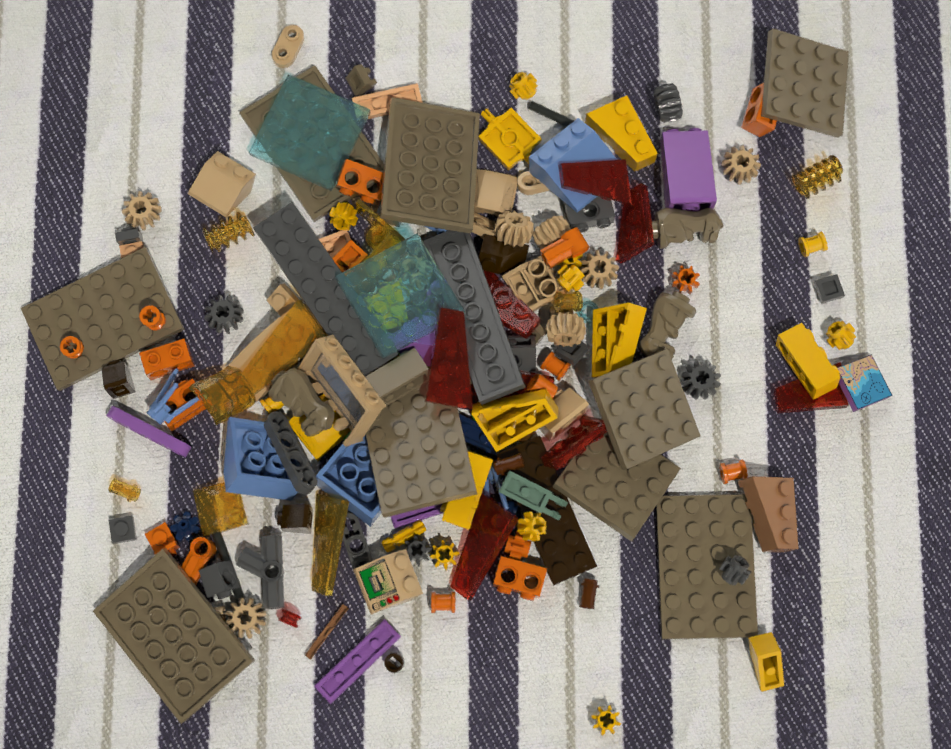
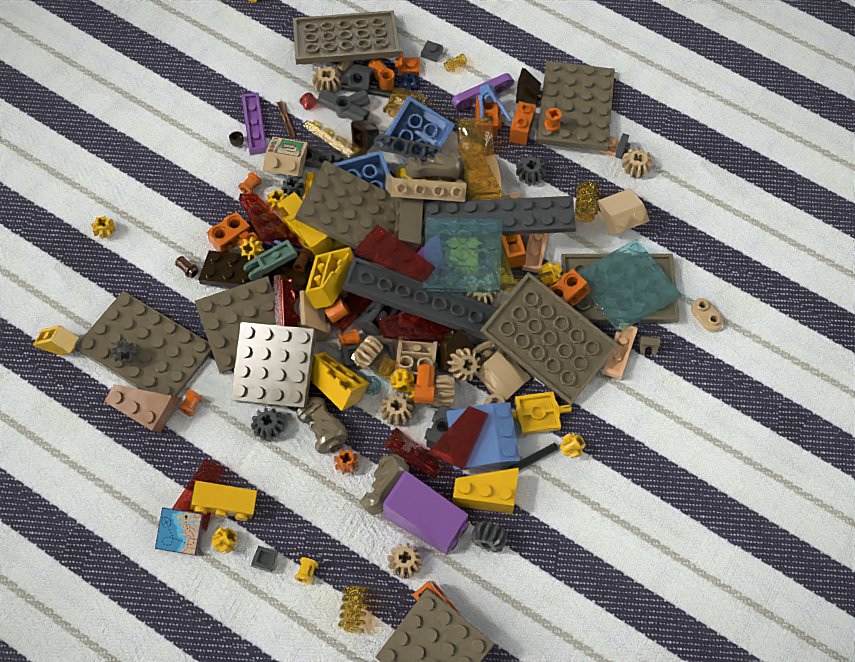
camera: 125 degrees right, 15 degrees down
orange bush [60,336,84,359] -> none

